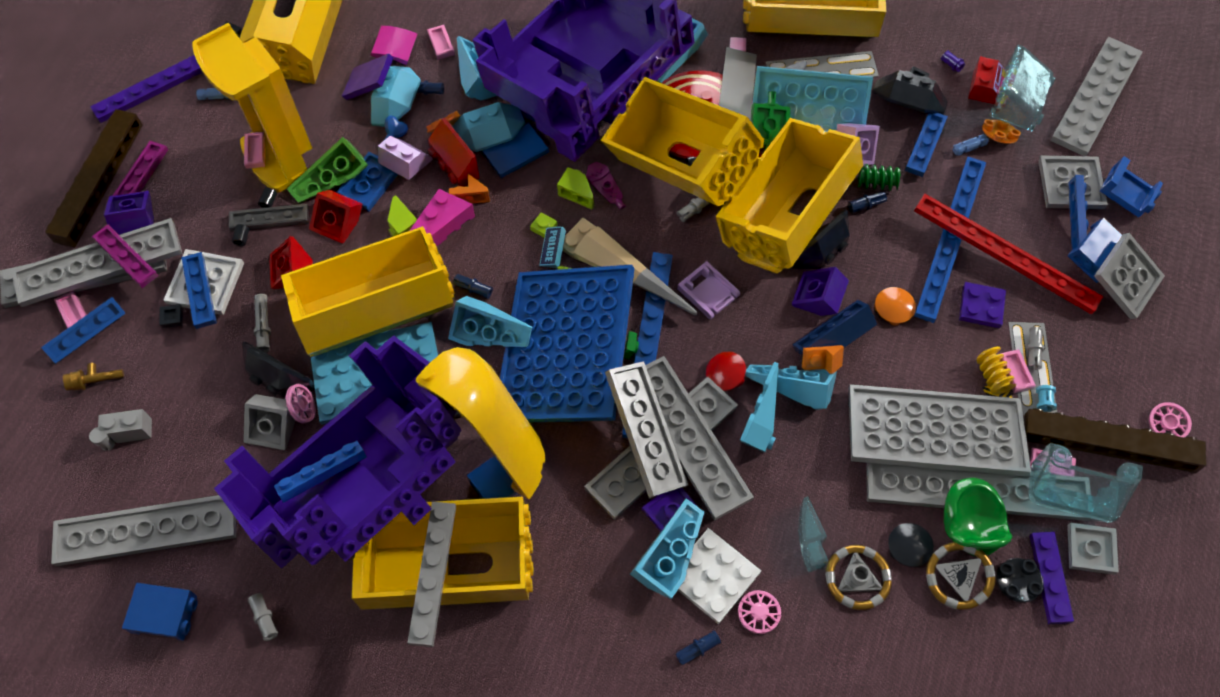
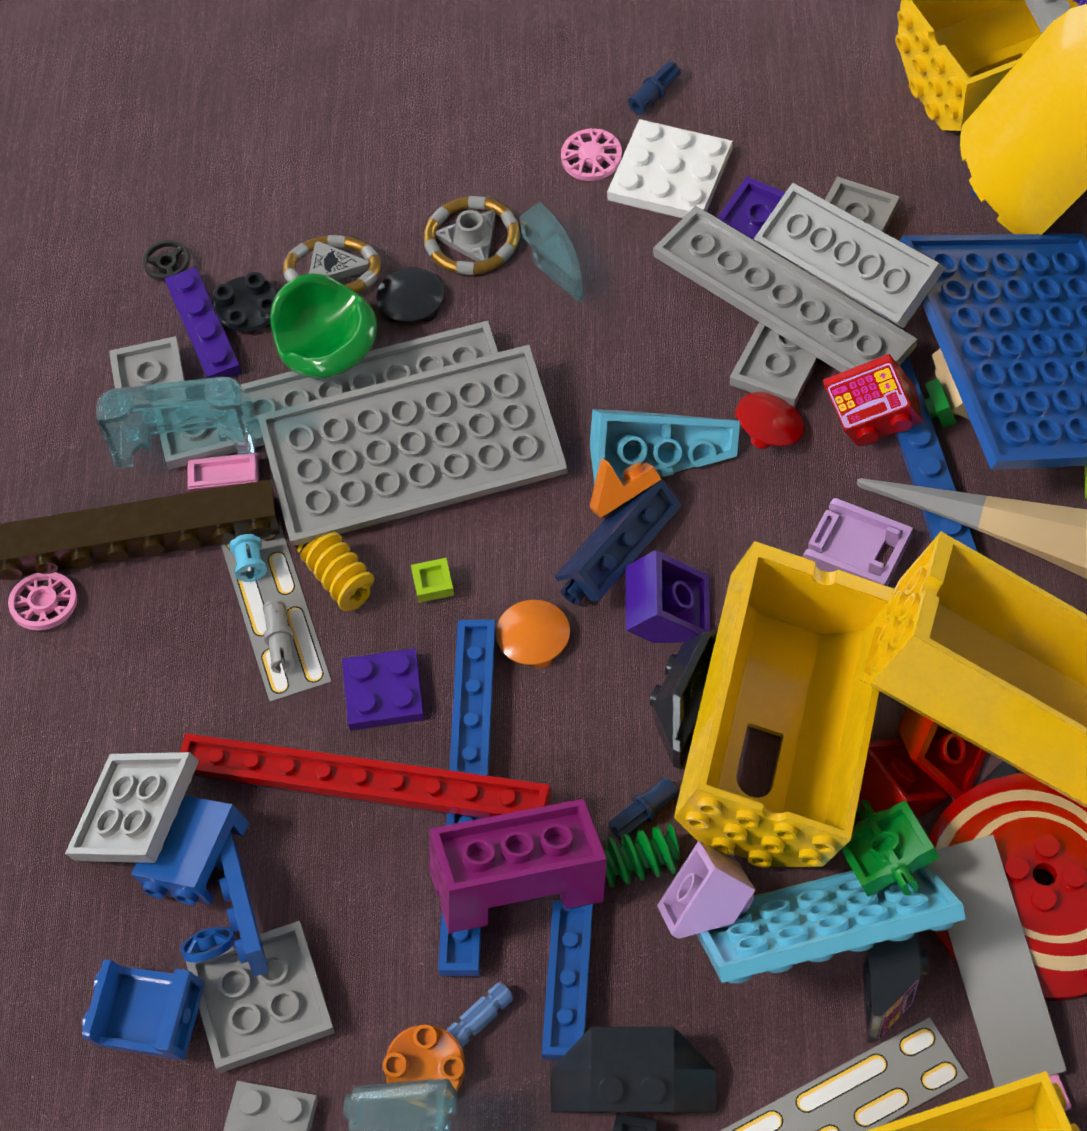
camera: 165 degrees right, 5 degrees down
medium azure wedge [630,498,704,599] -> none
medium azure wedge [740,362,778,452] -> none
bright pink tile [1000,349,1036,393] -> none
none -> pearl dark grey piece [143,240,190,281]
none -> blue piece [180,927,236,962]
none -> lime plate [411,558,454,603]
none -> magenta piece [429,799,607,933]
none -> red slope [823,354,924,446]

